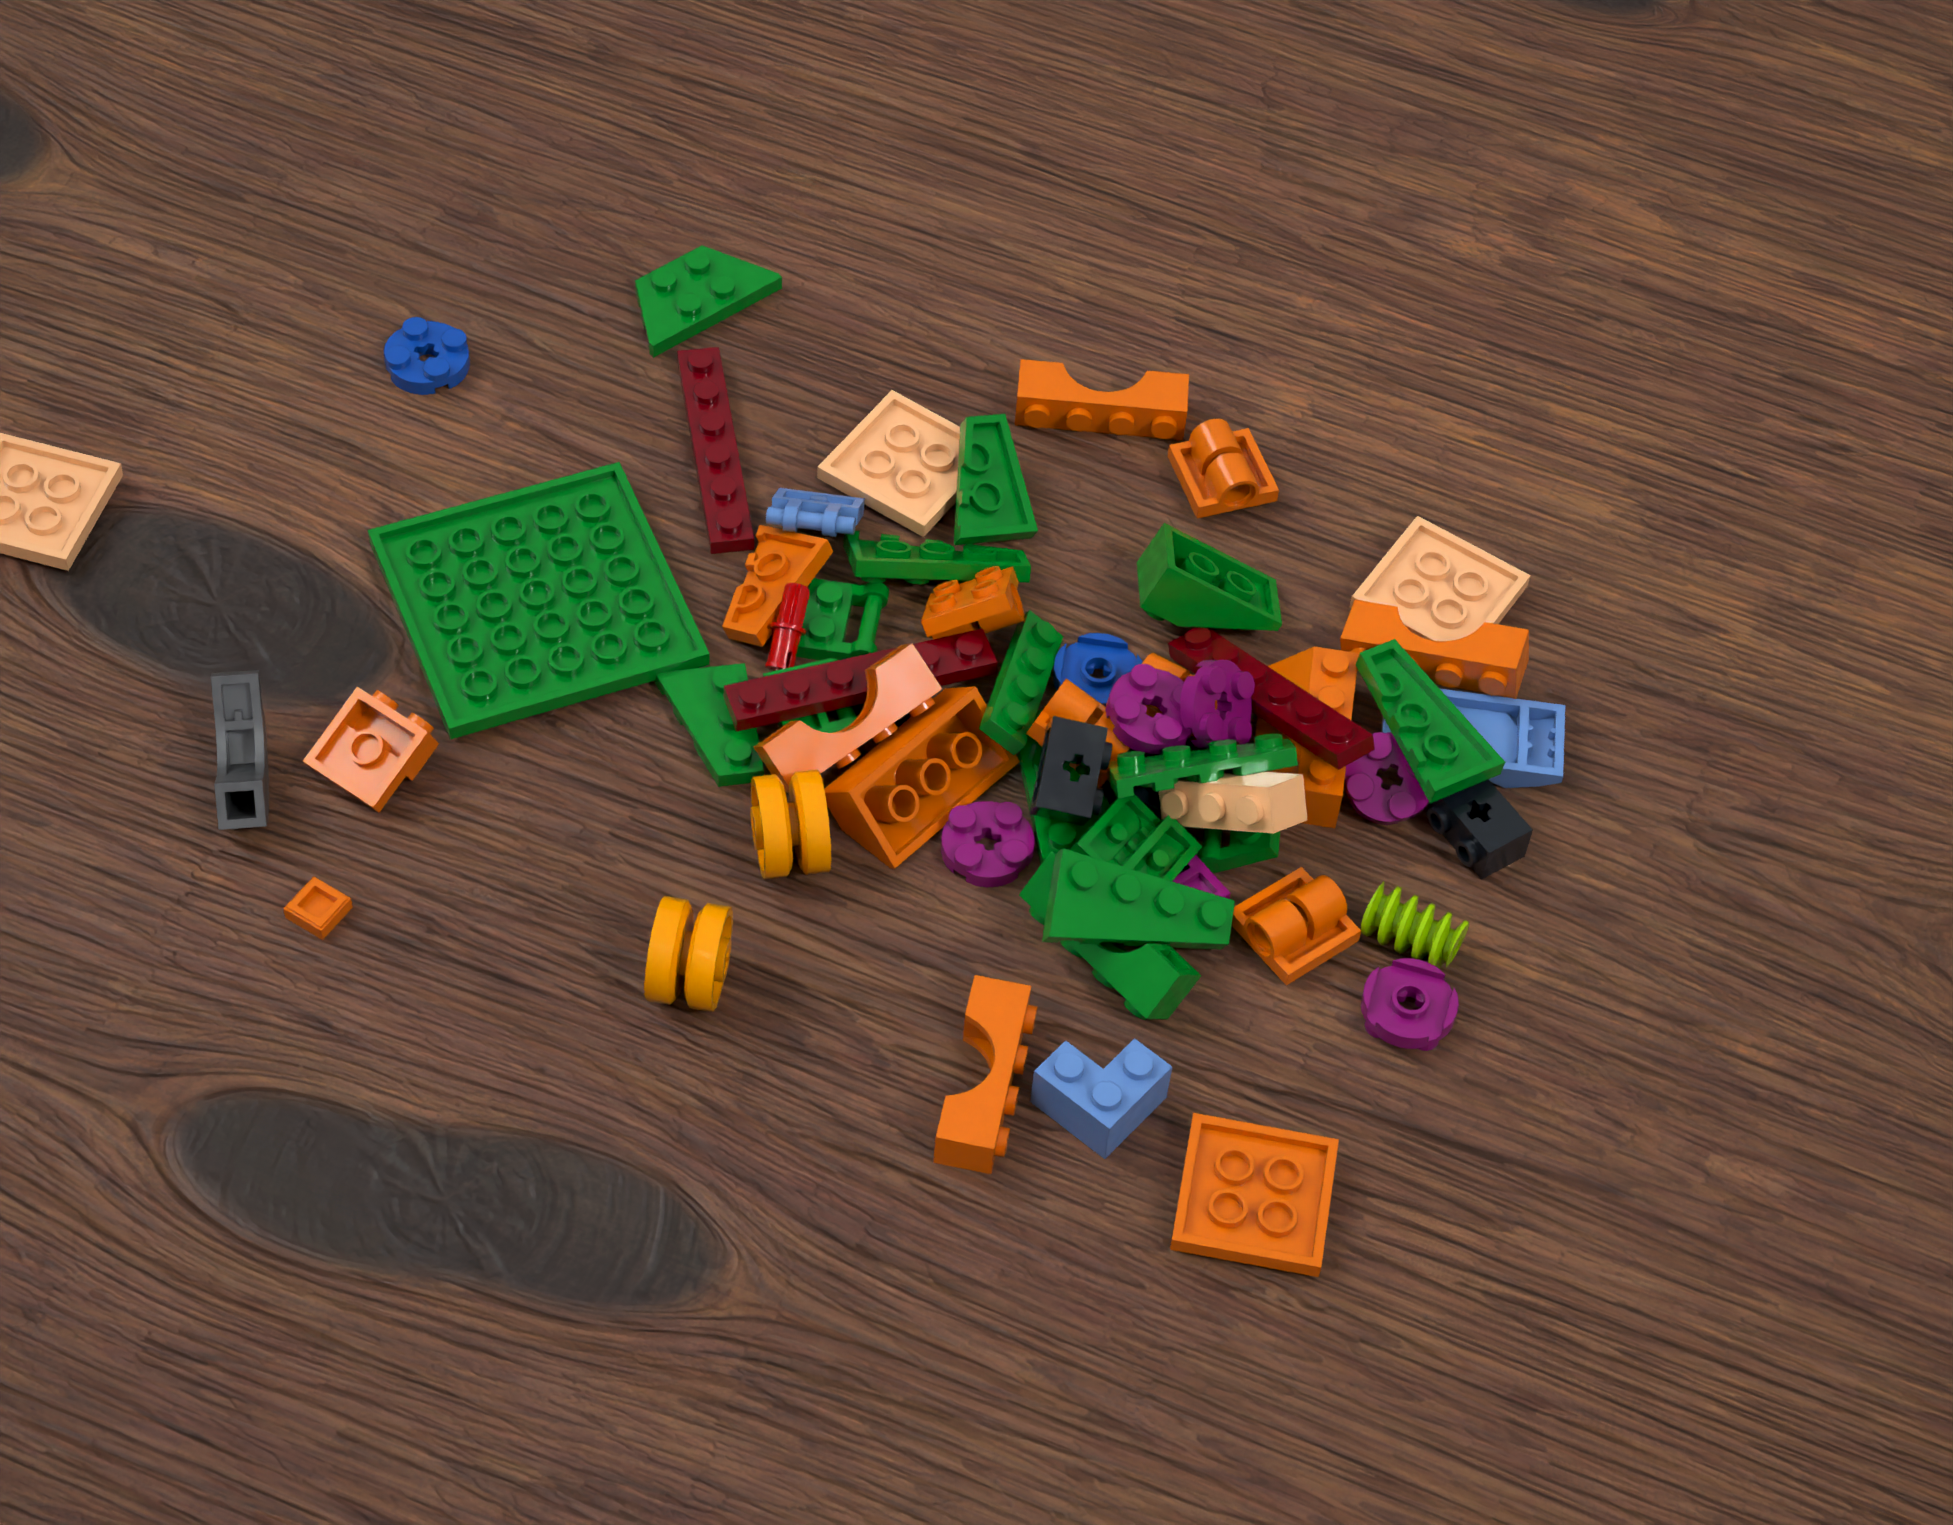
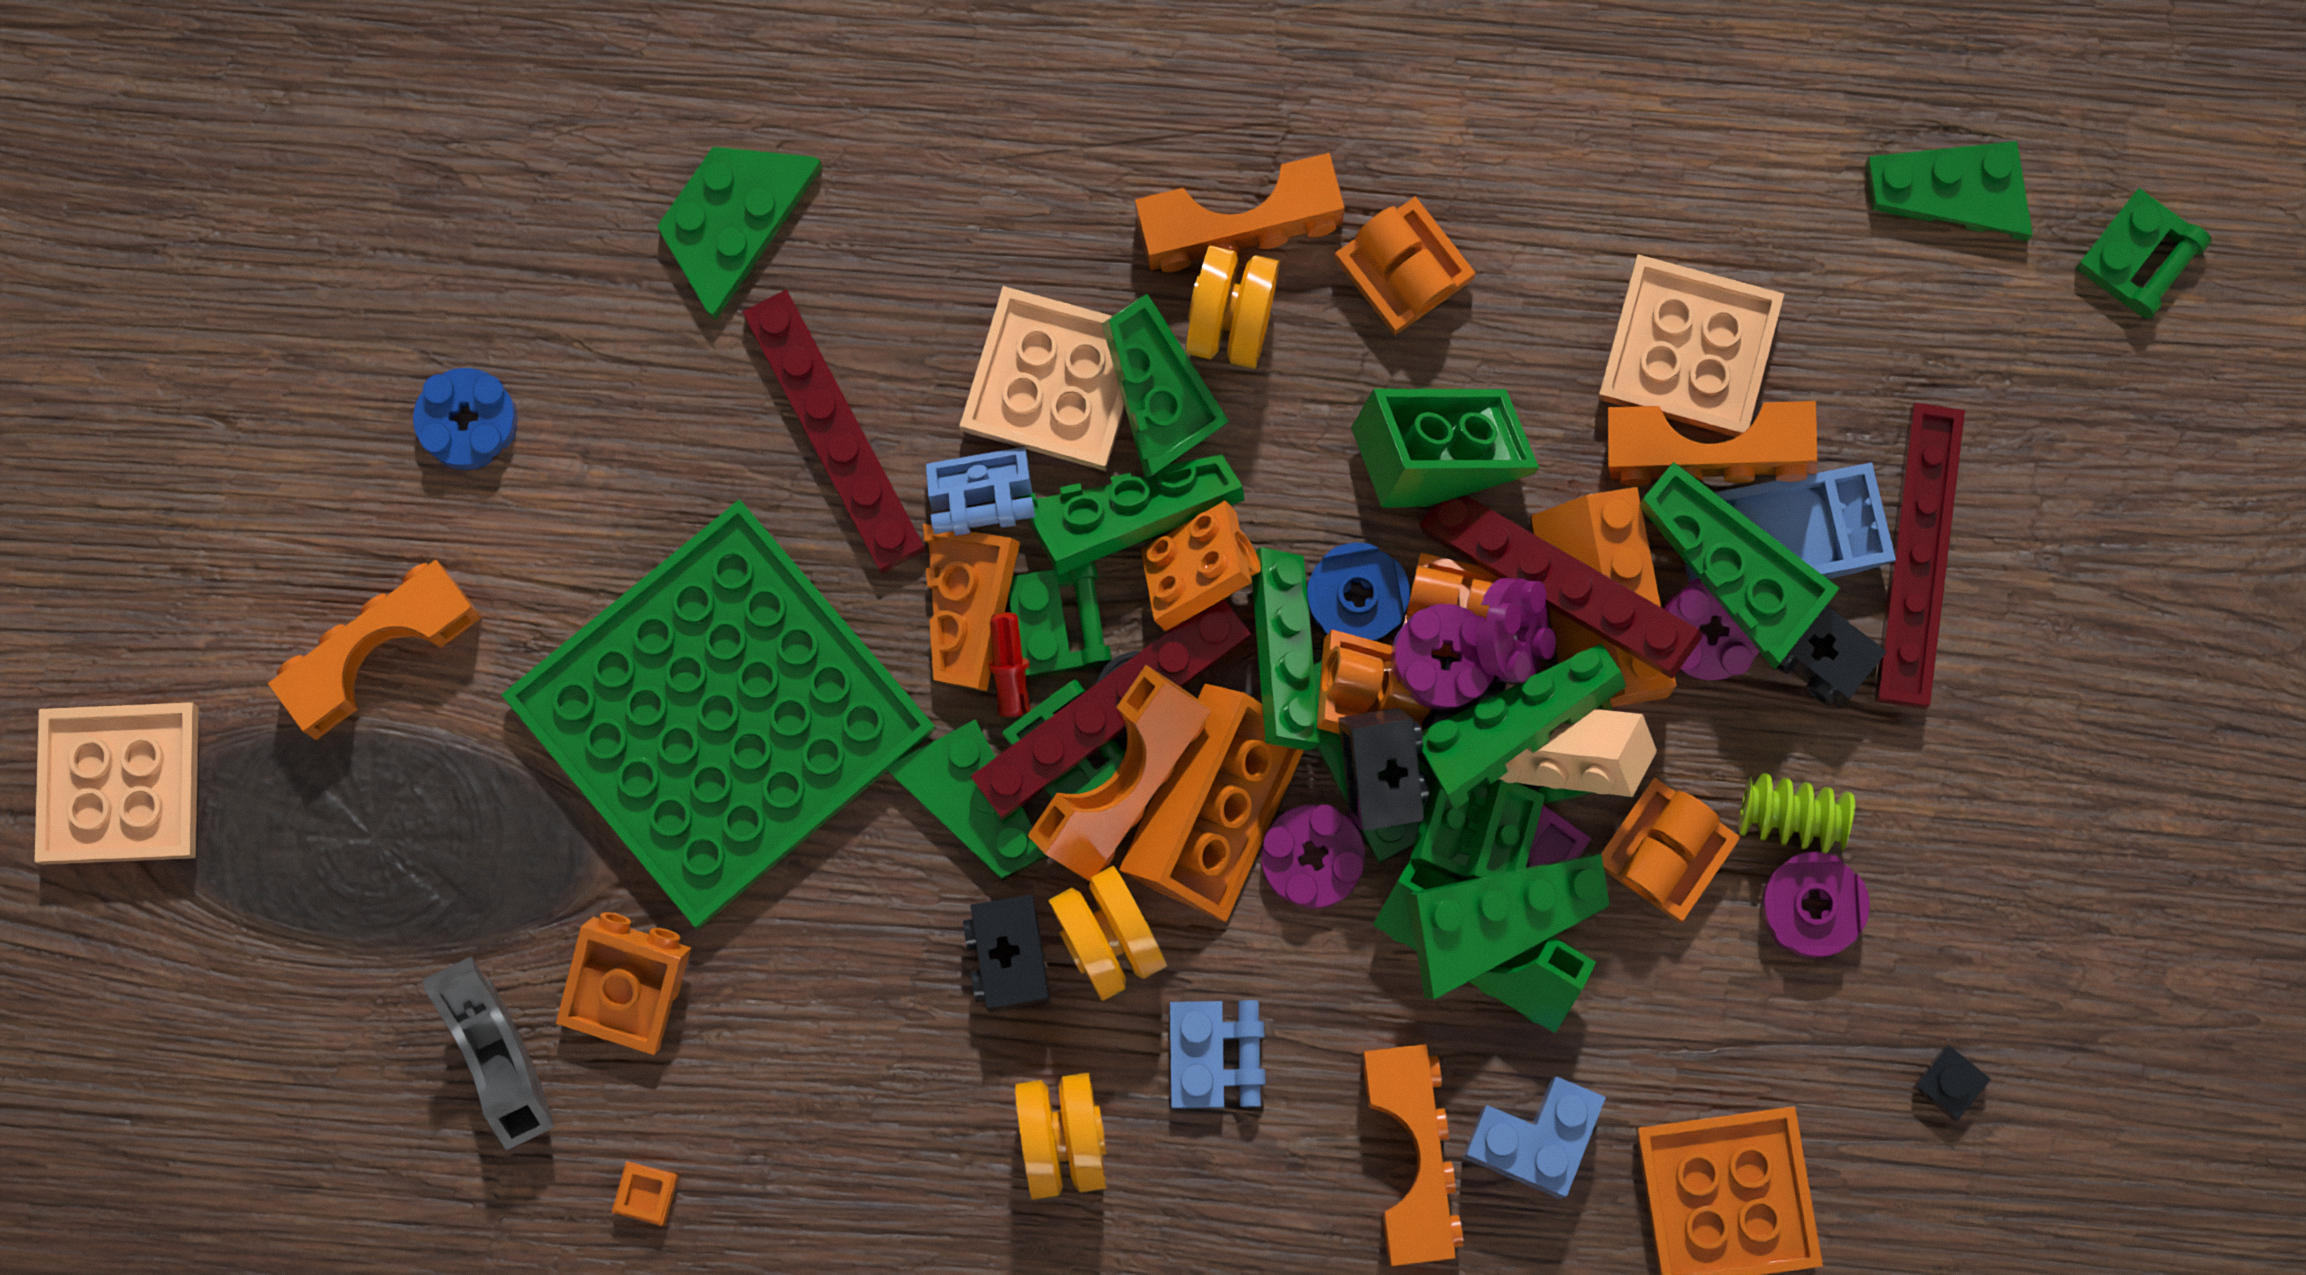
camera: 10 degrees left, 25 degrees up
none -> orange arch [268,560,482,740]
none -> black brick [963,895,1051,1013]
none -> medium blue plate [1170,1000,1266,1109]
none -> light orange wheel [1186,245,1280,369]
none -> green wing [1865,141,2033,242]
none -> dark red plate [1875,402,1965,710]
none -> black plate [1913,1045,1991,1121]
none -> green plate [2075,188,2212,319]

